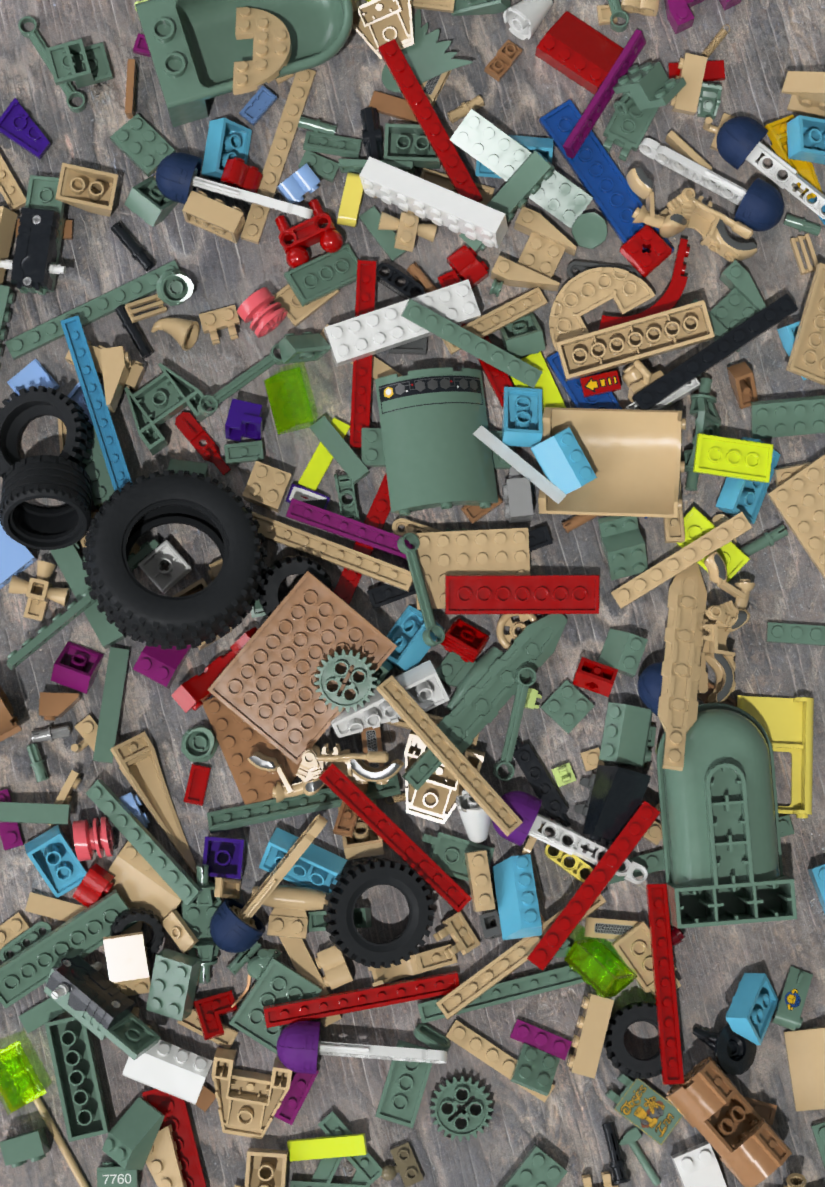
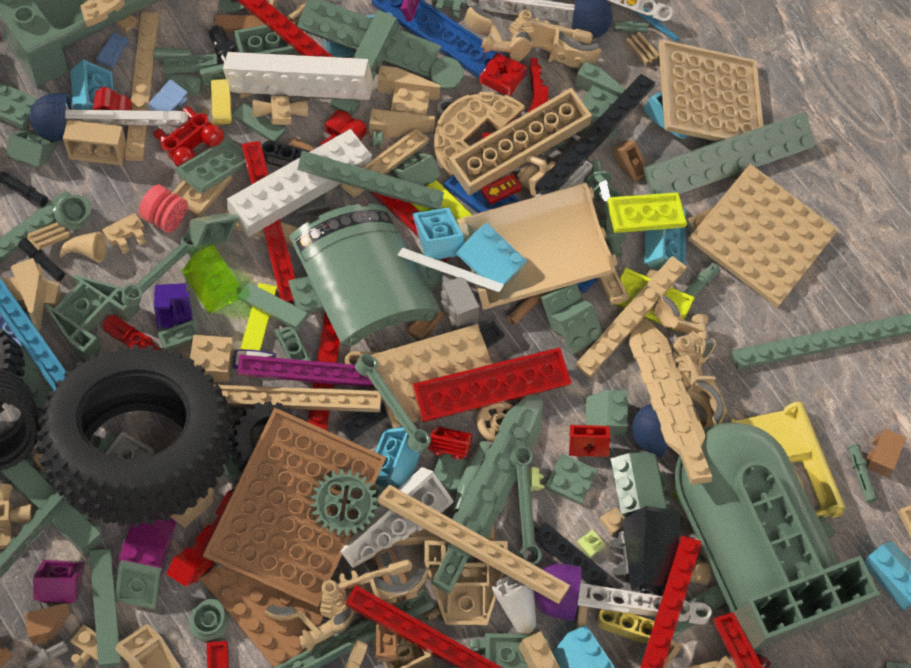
camera: 20 degrees left, 20 degrees down
none -> sand green plate [115,560,162,609]

